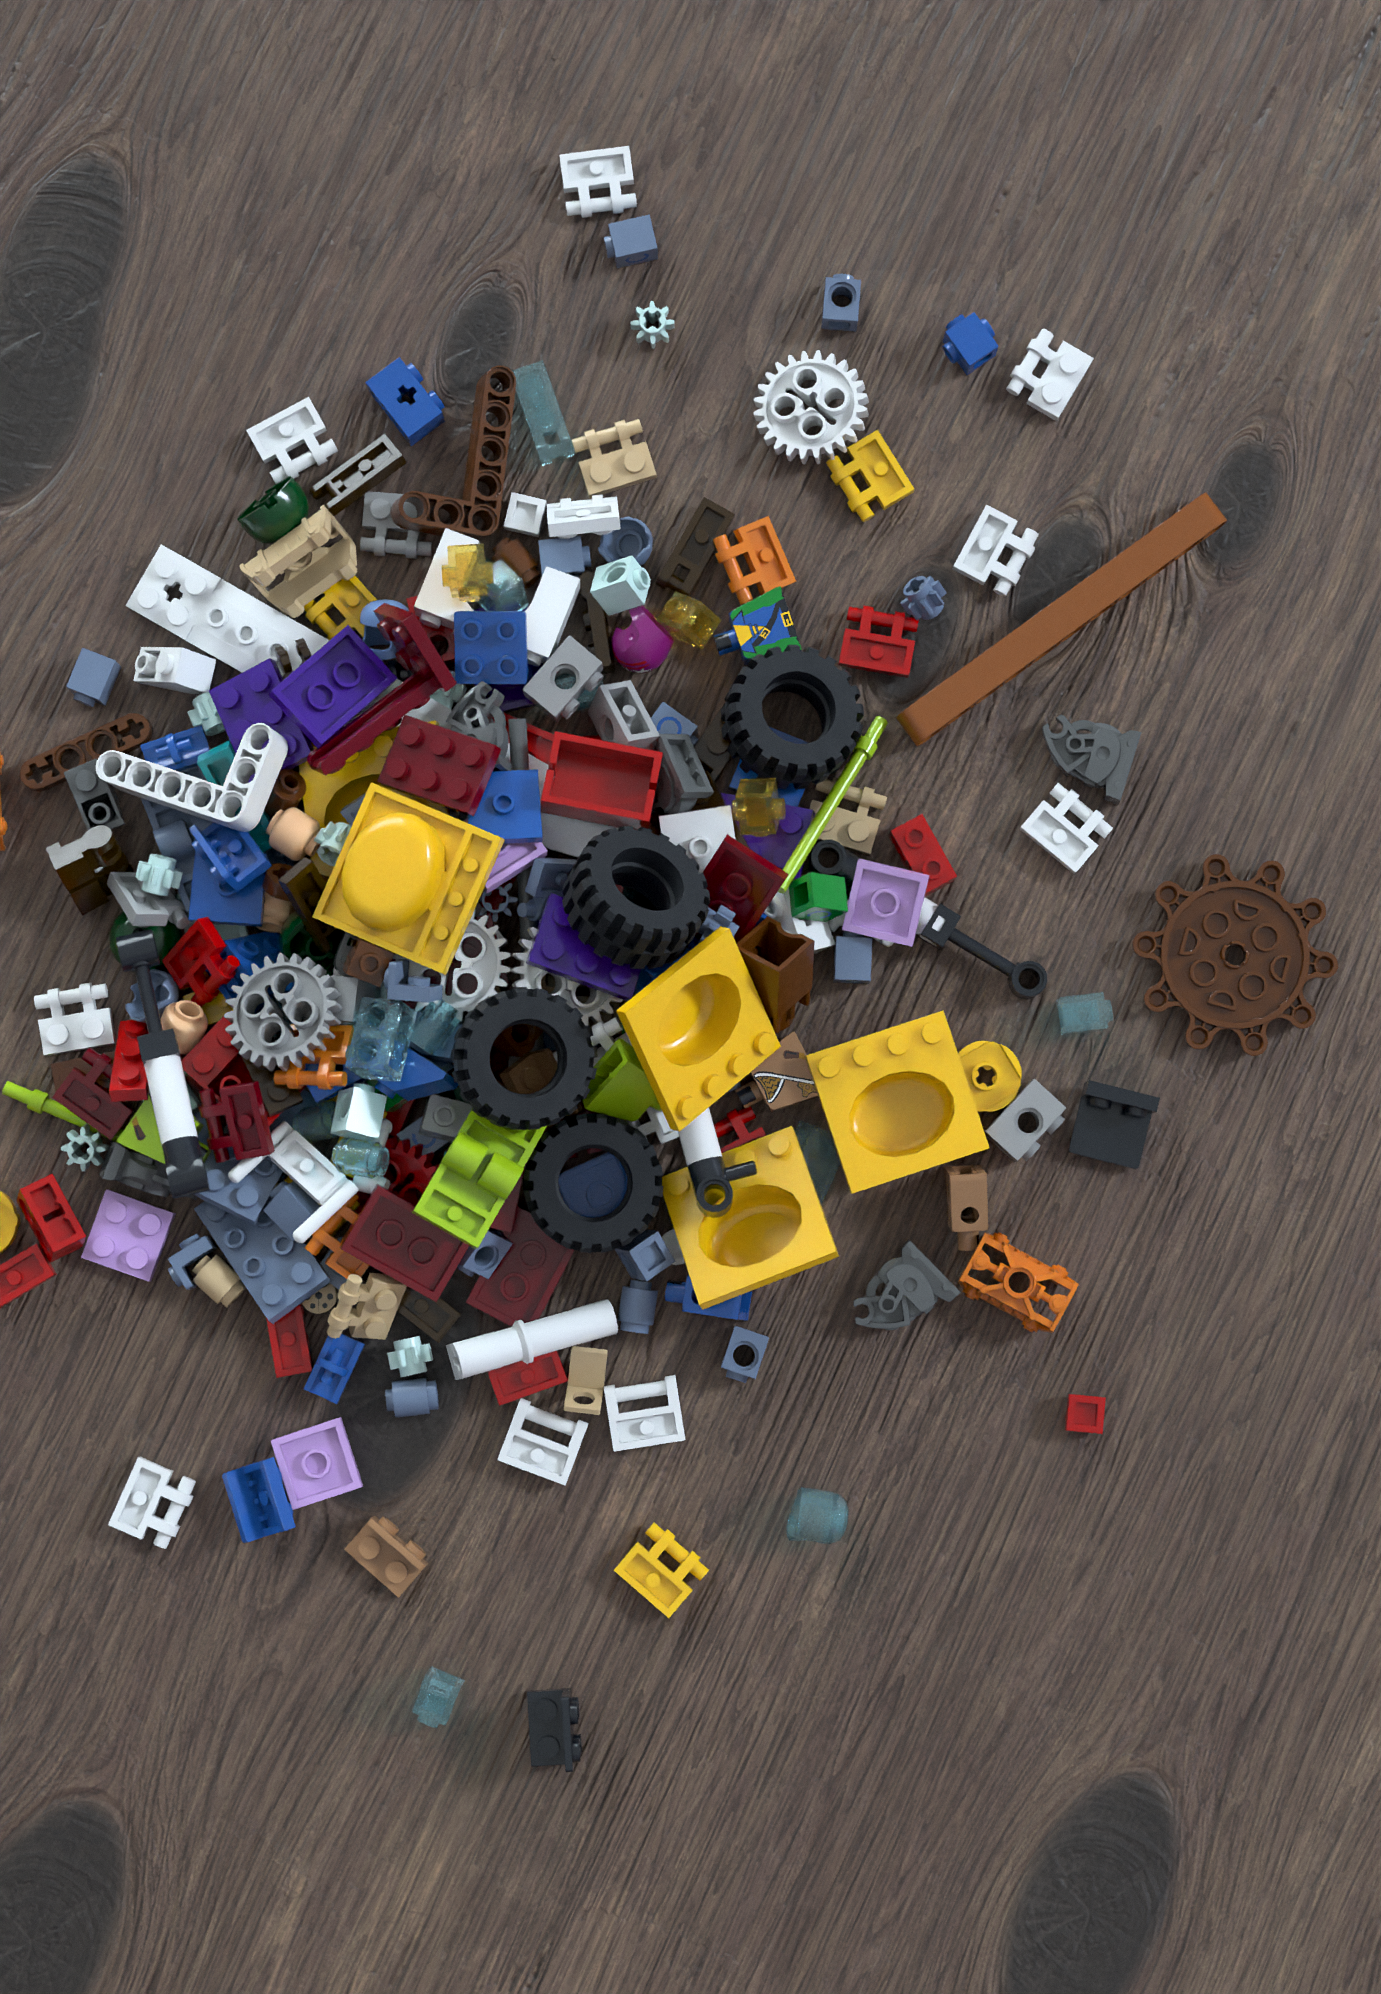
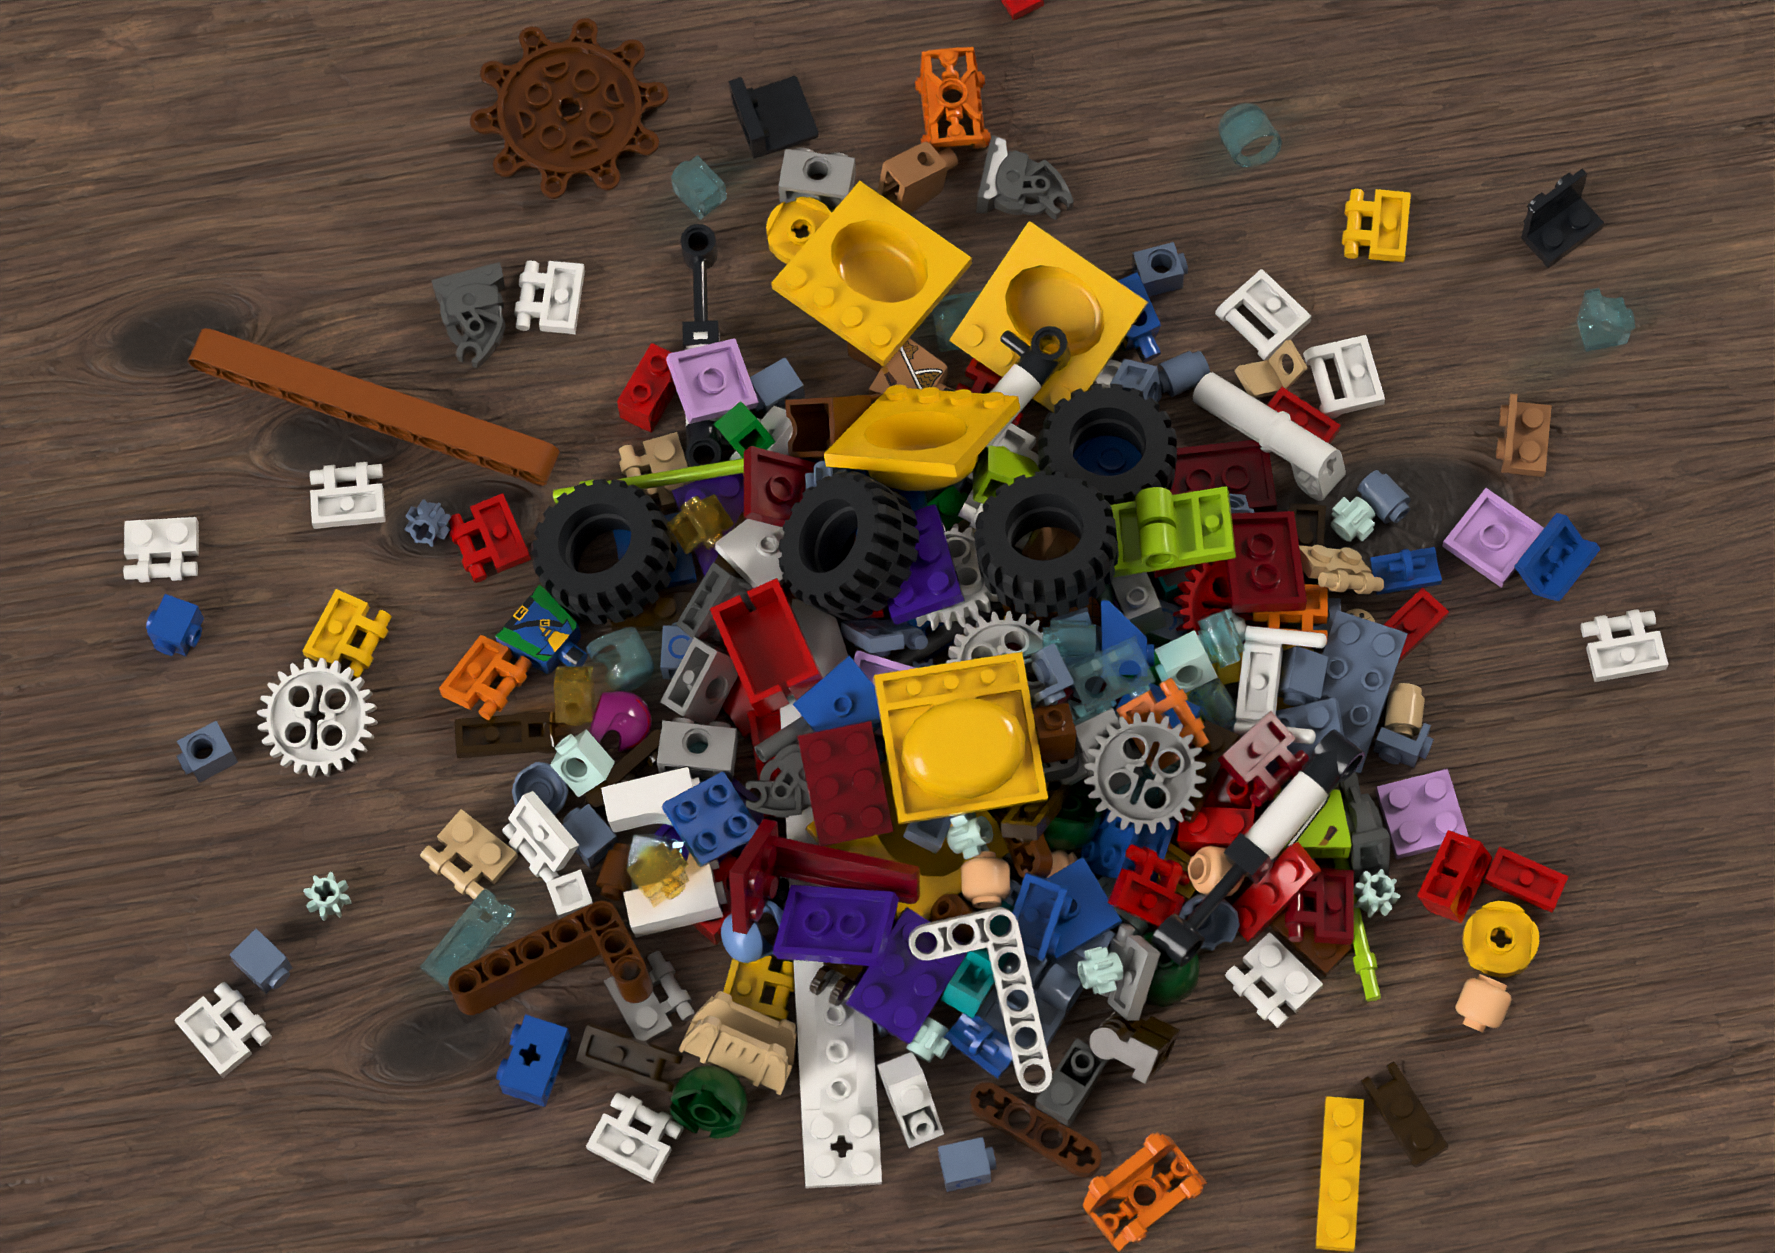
camera: 120 degrees left, 15 degrees down
none -> clear light blue helmet [586,627,654,692]

